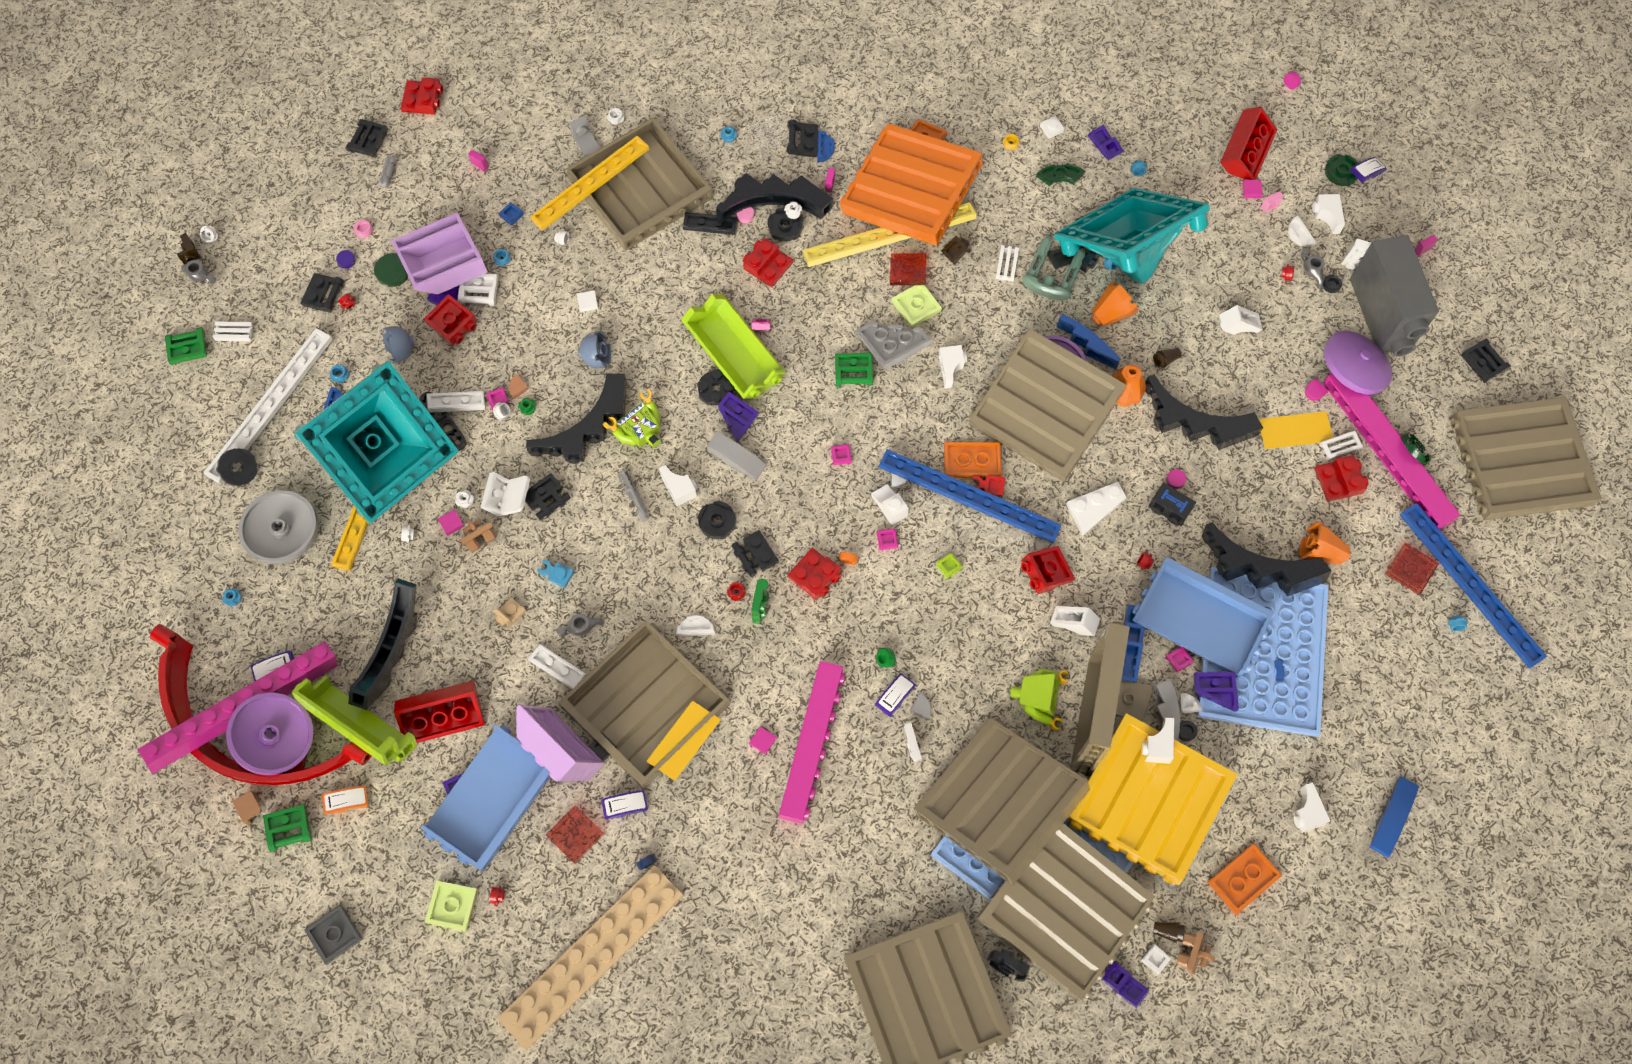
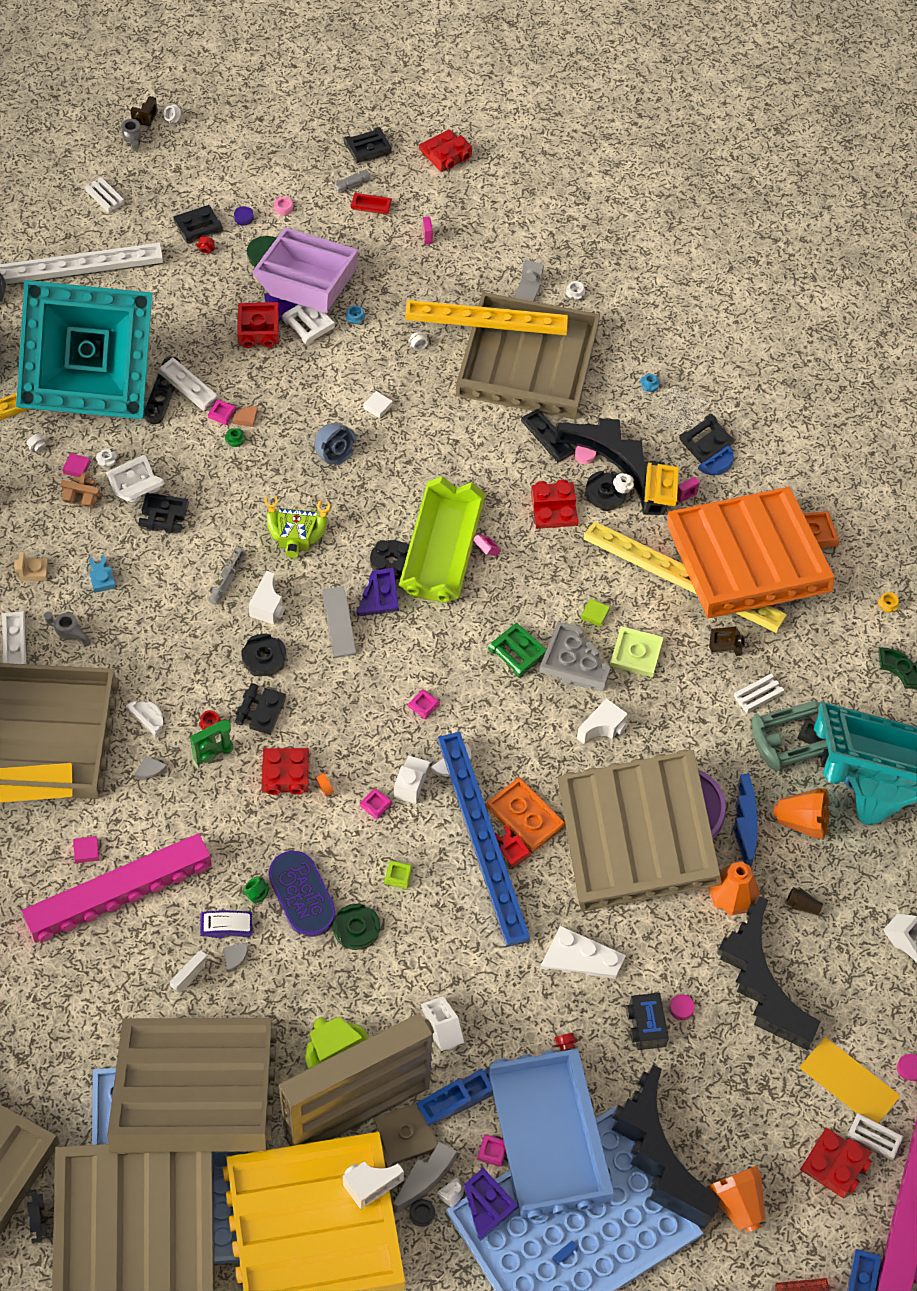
camera: 45 degrees right, 10 degrees down
green plate [165,327,207,365] -> none
dark azure plate [330,365,349,383] -> none
sand blue cylinder [383,326,415,364] -> none
white plate [493,402,511,420] -> none
blue tile [498,202,524,226] -> none
black arch [526,373,627,464] -> none
clear red tile [890,253,927,285] -> none
red plate [1021,546,1075,594] -> none
none -> light grey tile [135,756,167,780]
none -> tile [269,851,335,937]
none -> dark green tile [333,904,380,950]
none -> red tile [351,193,392,215]
none -> lime tile [581,599,610,627]
none -> yellow plate [645,462,679,506]

